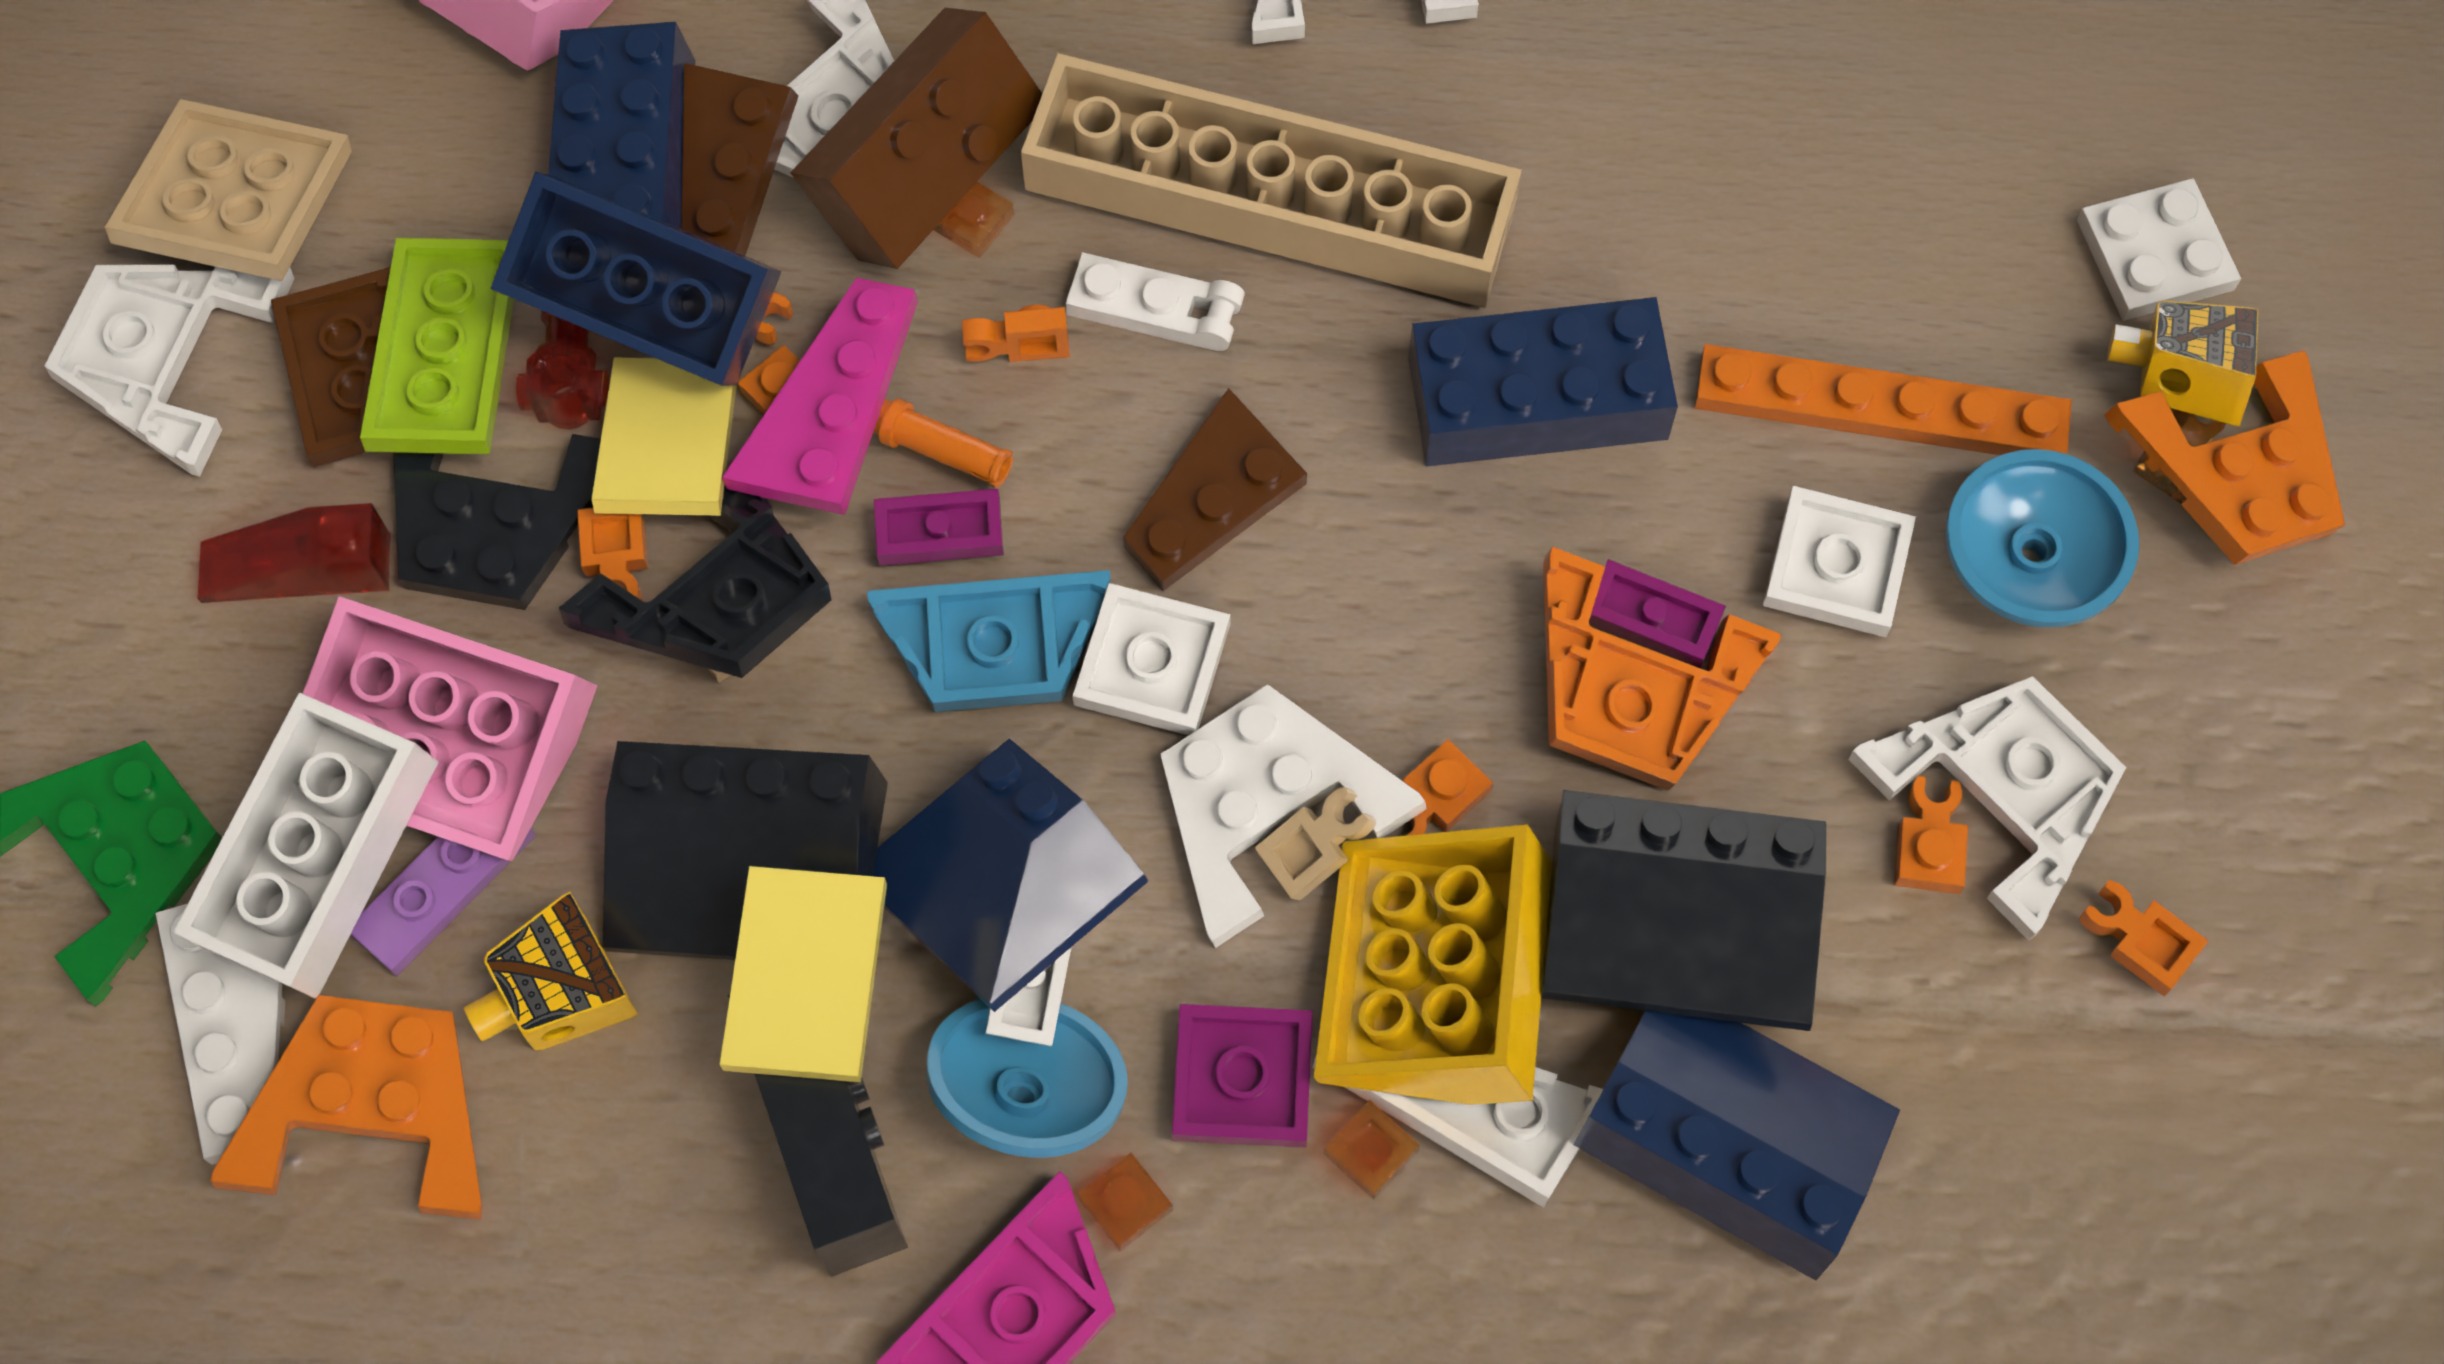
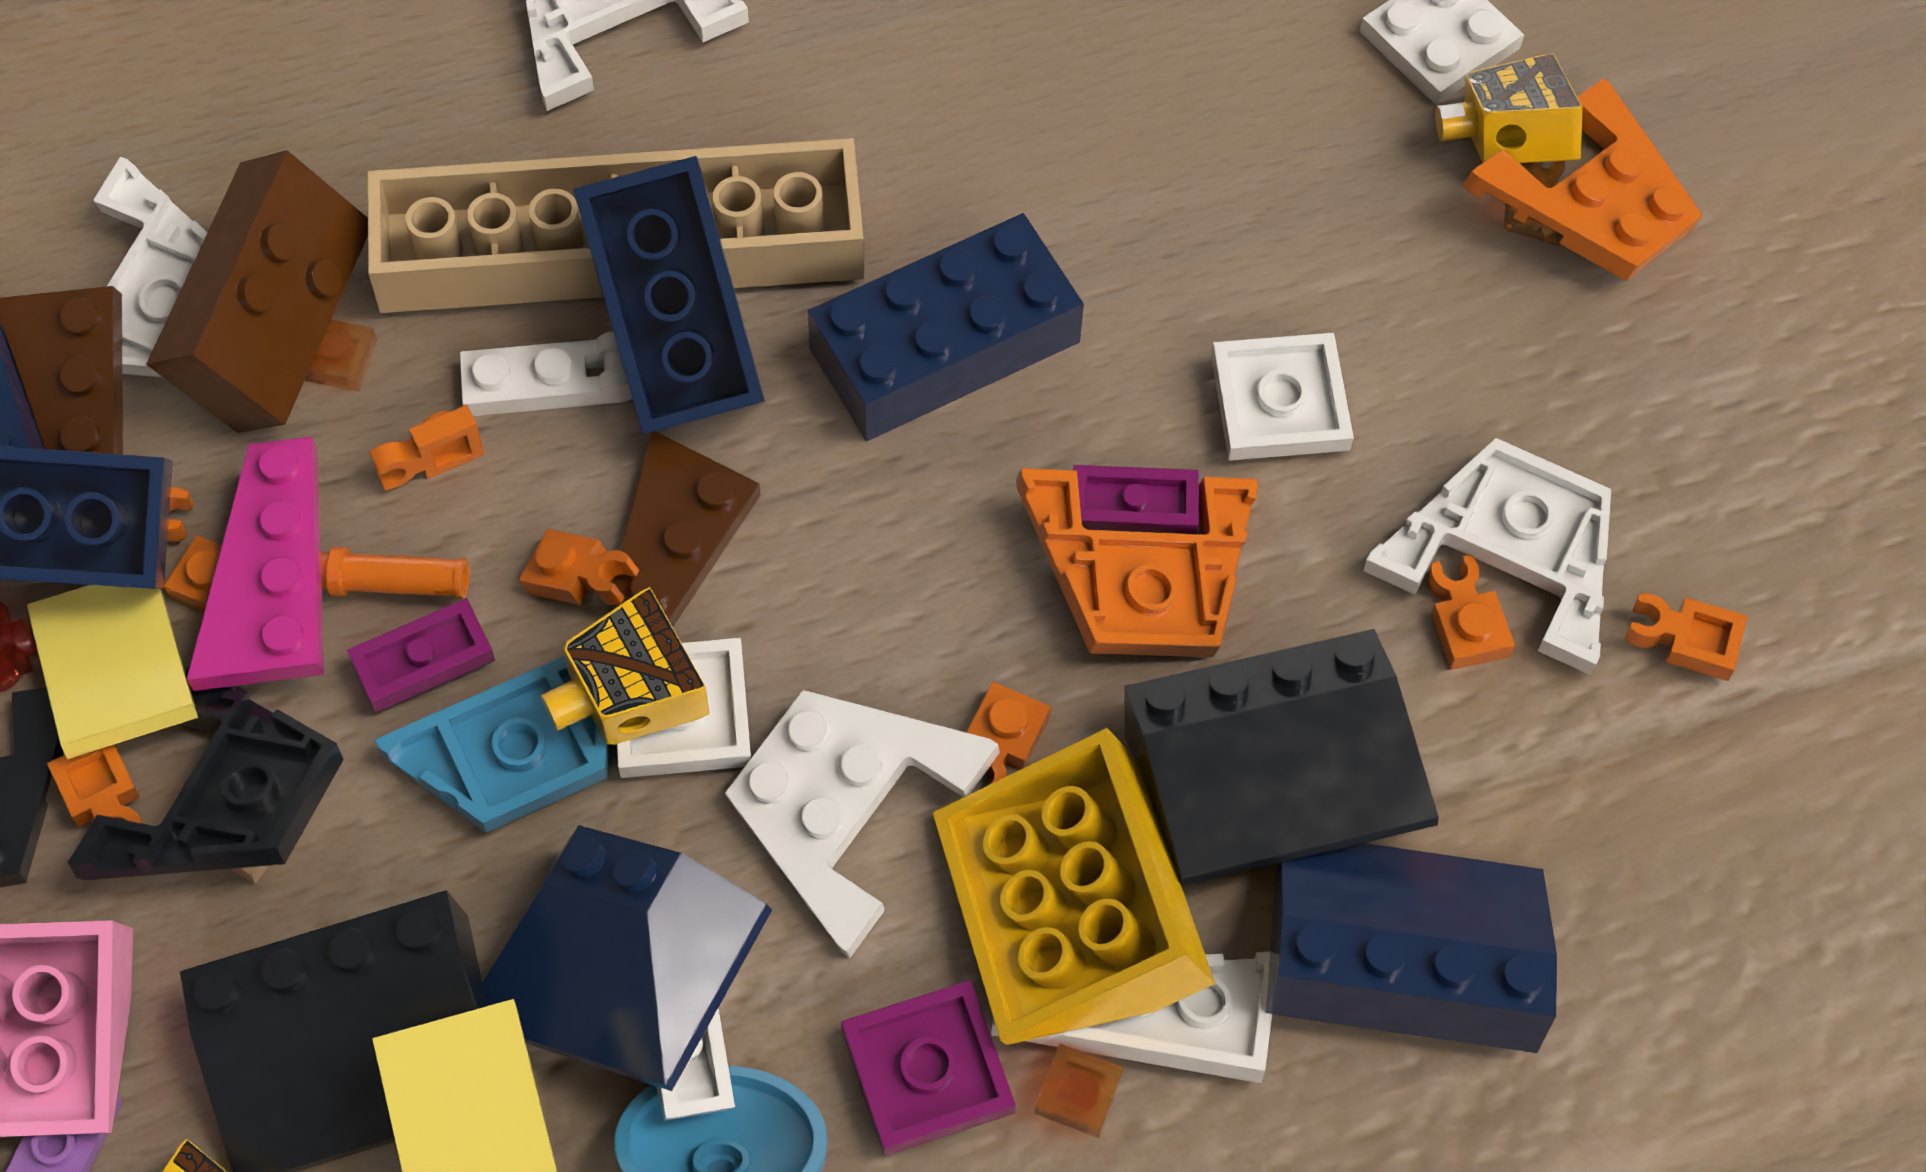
camera: 25 degrees left, 5 degrees down
tan plate [1255,787,1377,901] -> none
orange plate [1694,344,2072,455] -> none
dark azure dish [1945,449,2139,627] -> none
none -> orange plate [519,529,639,605]
none -> torso [540,587,710,745]
none -> dark blue brick [573,156,765,435]

